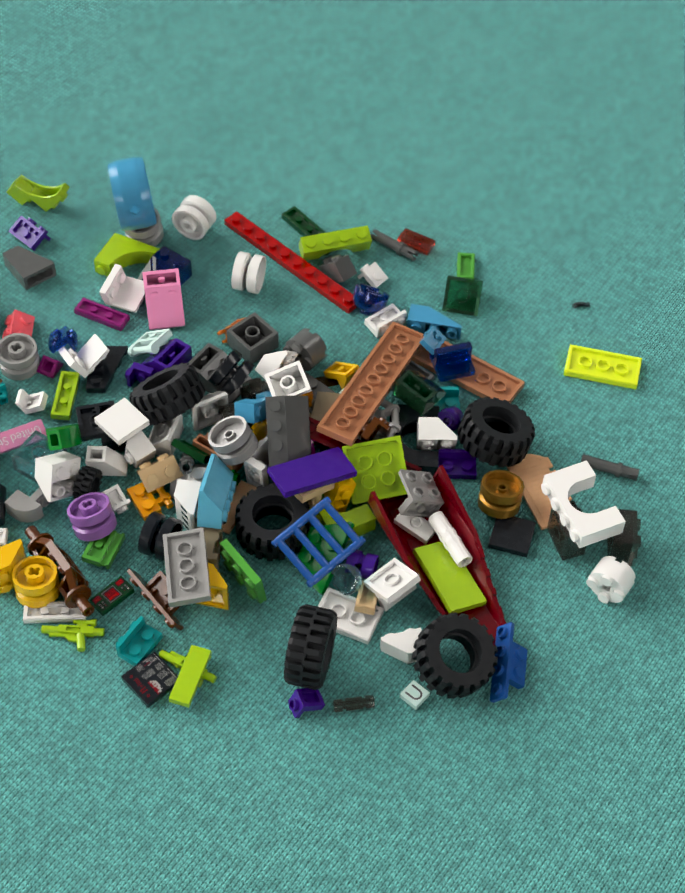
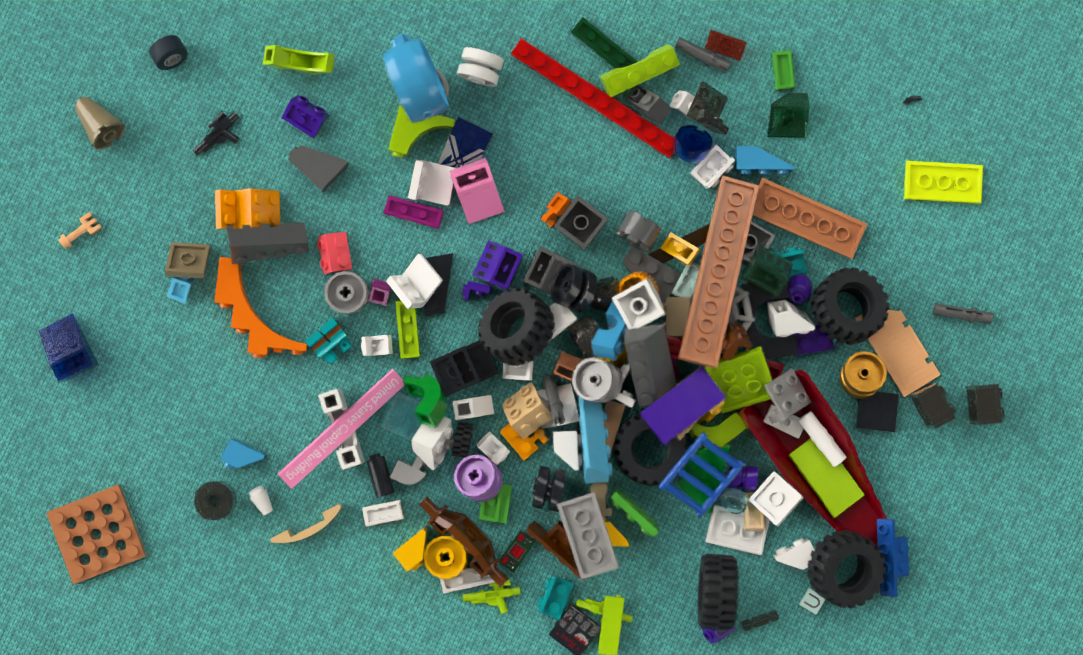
camera: 10 degrees left, 35 degrees up
clear blue bracket [48,325,78,353] -> none
white tile [94,398,150,445] -> none
white slope [124,430,156,468] -> none
light aqua plate [128,329,173,357] -> none
dark green tile [171,438,211,464] -> none
white wheel [231,251,266,294] -> none
white slope [255,350,298,380] -> none
dark azure bracket [419,326,447,355] -> none
clear blue bracket [429,342,476,382] -> none
white arch [541,460,626,548] -> none
white brick [586,556,636,604] -> none
none -> clear smoke bracket [686,82,729,135]

